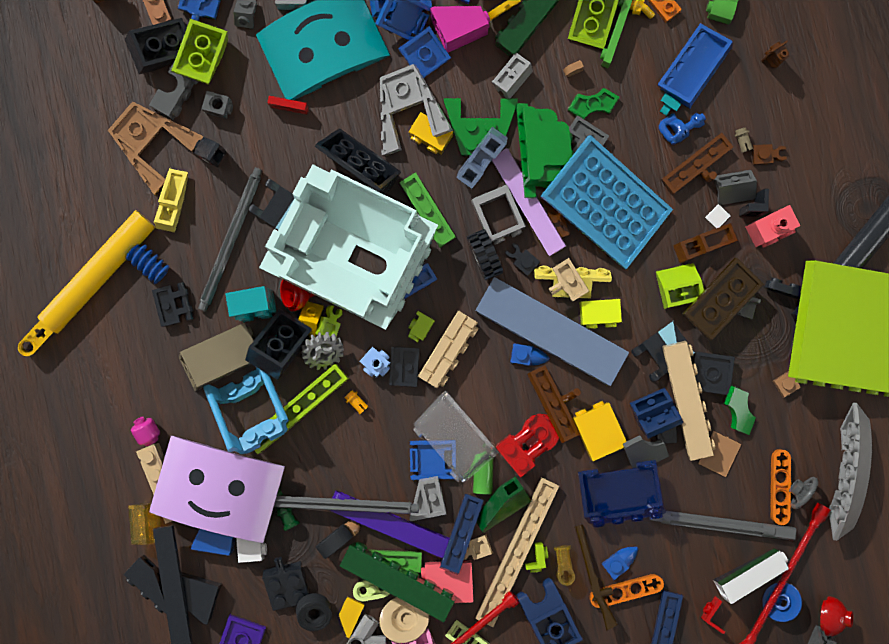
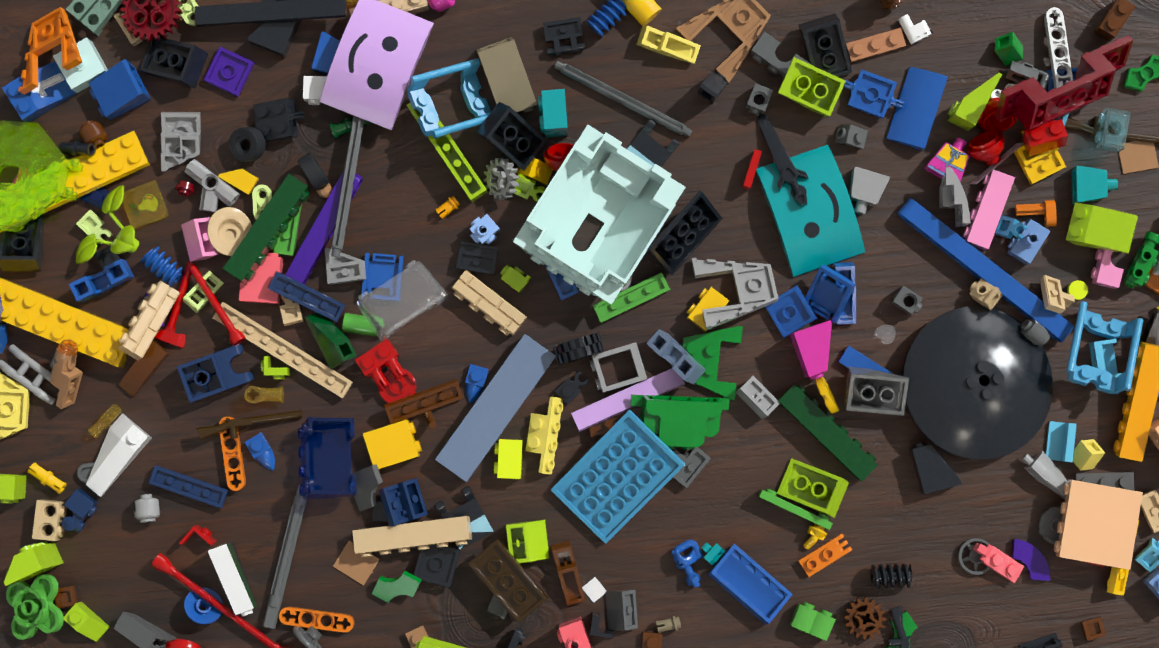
camera: 95 degrees right, 0 degrees up
tan plate [548,258,589,301] -> none
medium nougat tile [563,60,584,77] -> none
green tile [567,88,620,119] -> none
reddish brown plate [661,133,733,195] -> none
none -> black sword [757,114,809,208]

